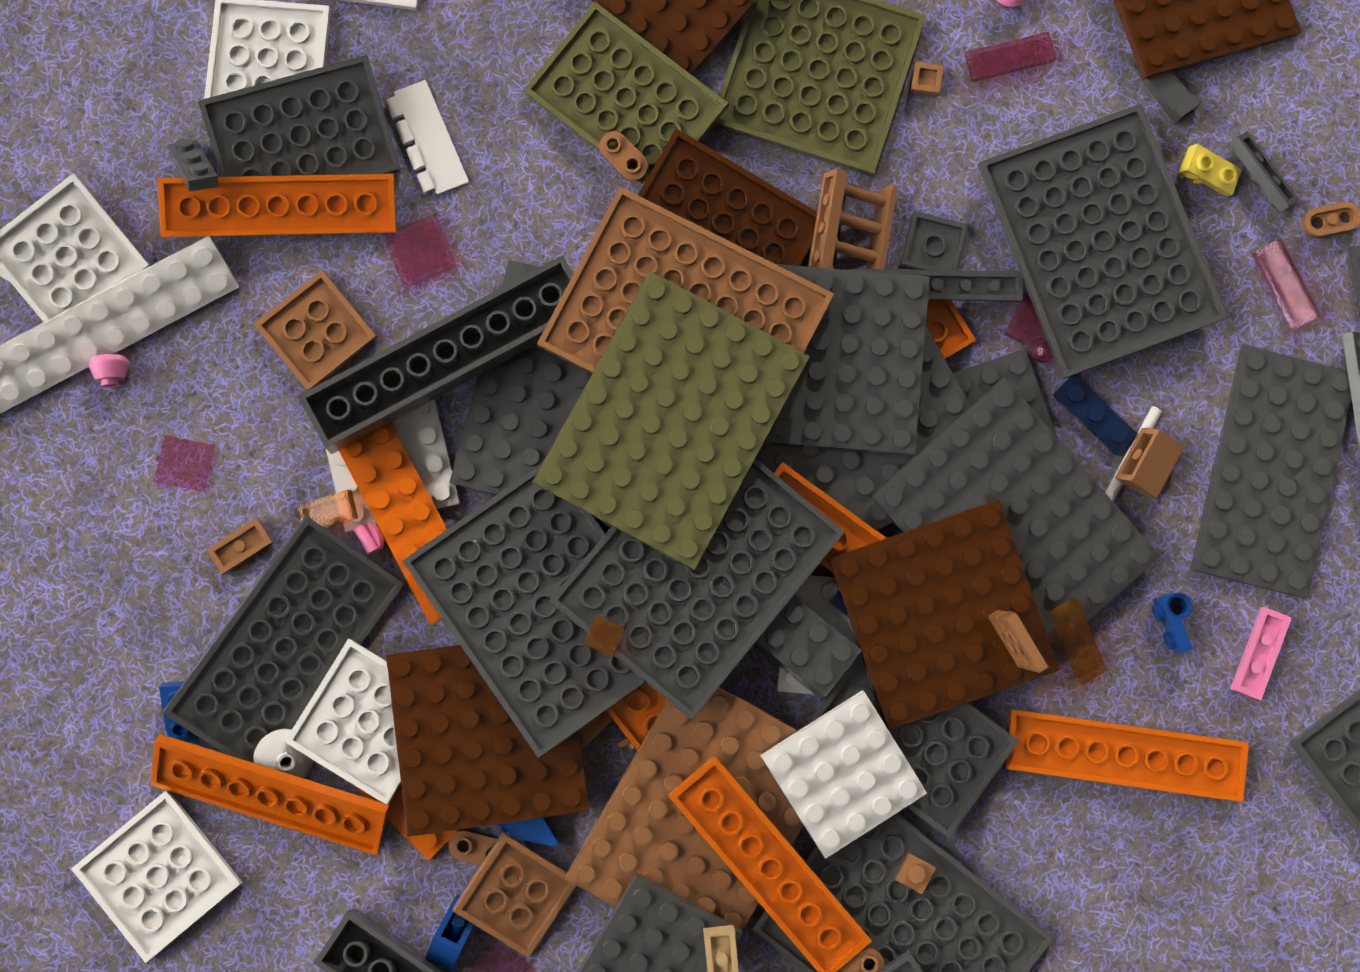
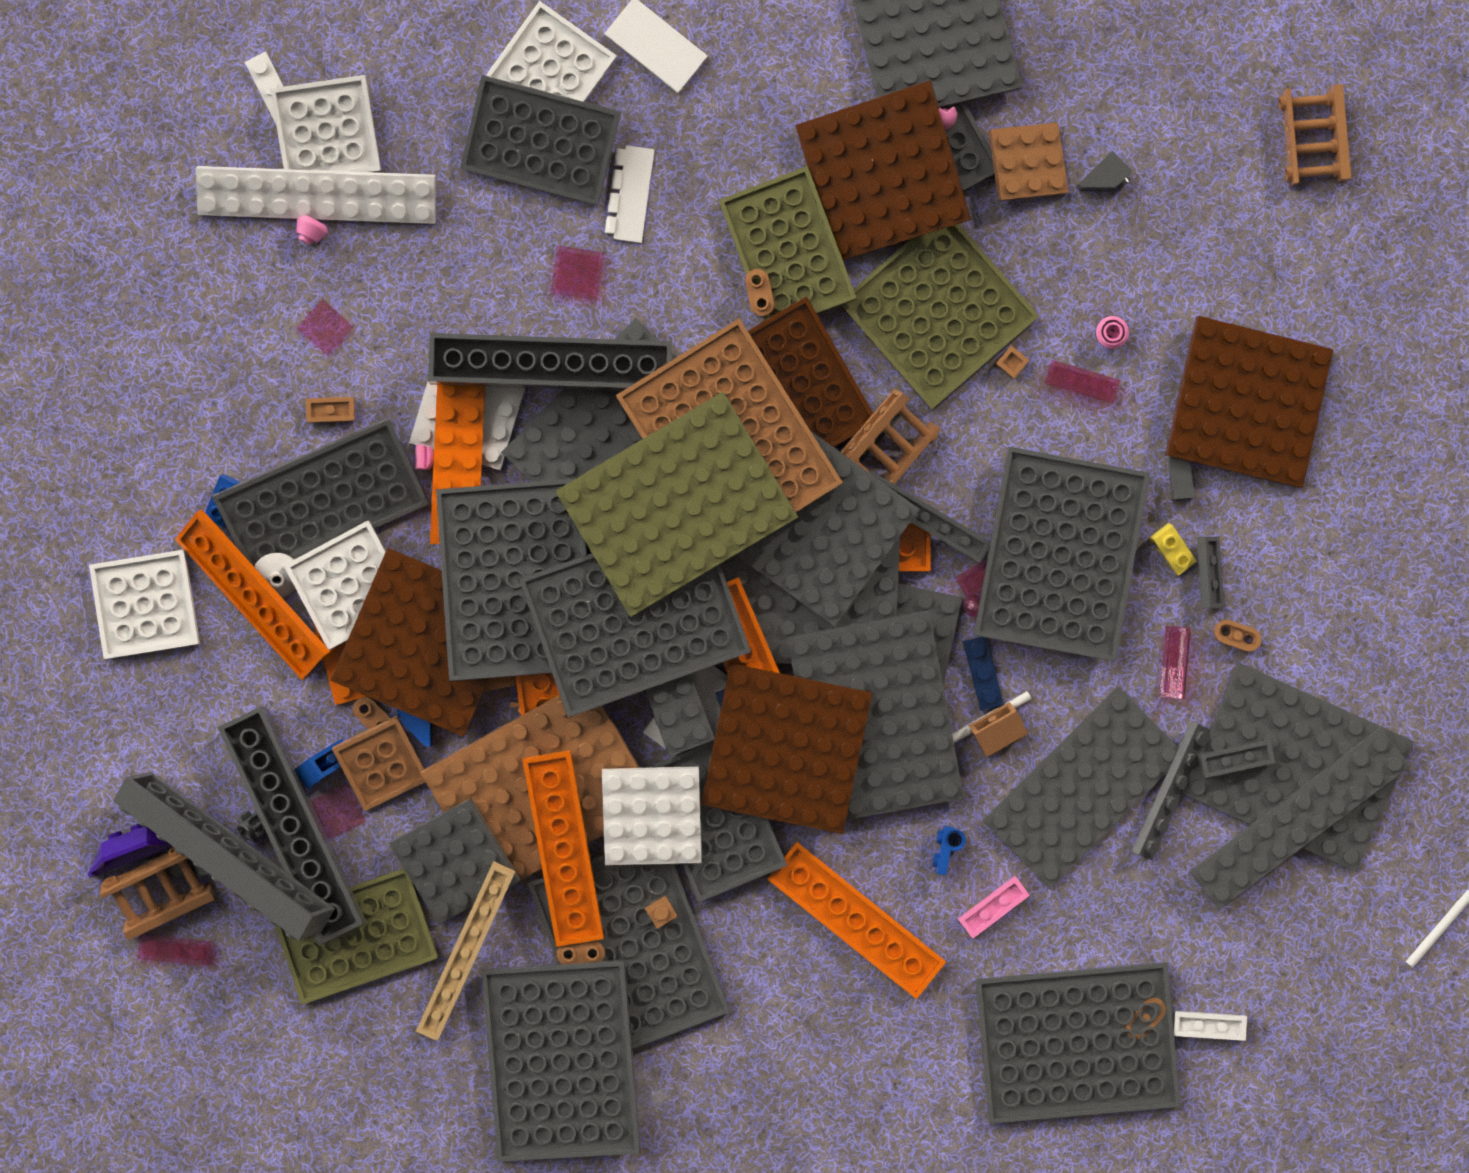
camera: 30 degrees right, 5 degrees up
orange plate [157,174,397,237] -> none
dark grey plate [168,139,219,192] -> none
medium nougat plate [254,270,378,391] -> none
clear orange tile [297,490,358,529] -> none
clear orange tile [583,615,625,657] -> none
dark grey tile [899,210,969,270] -> none
medium nougat tile [988,610,1048,673] -> none
clear orange tile [1049,597,1107,685] -> none

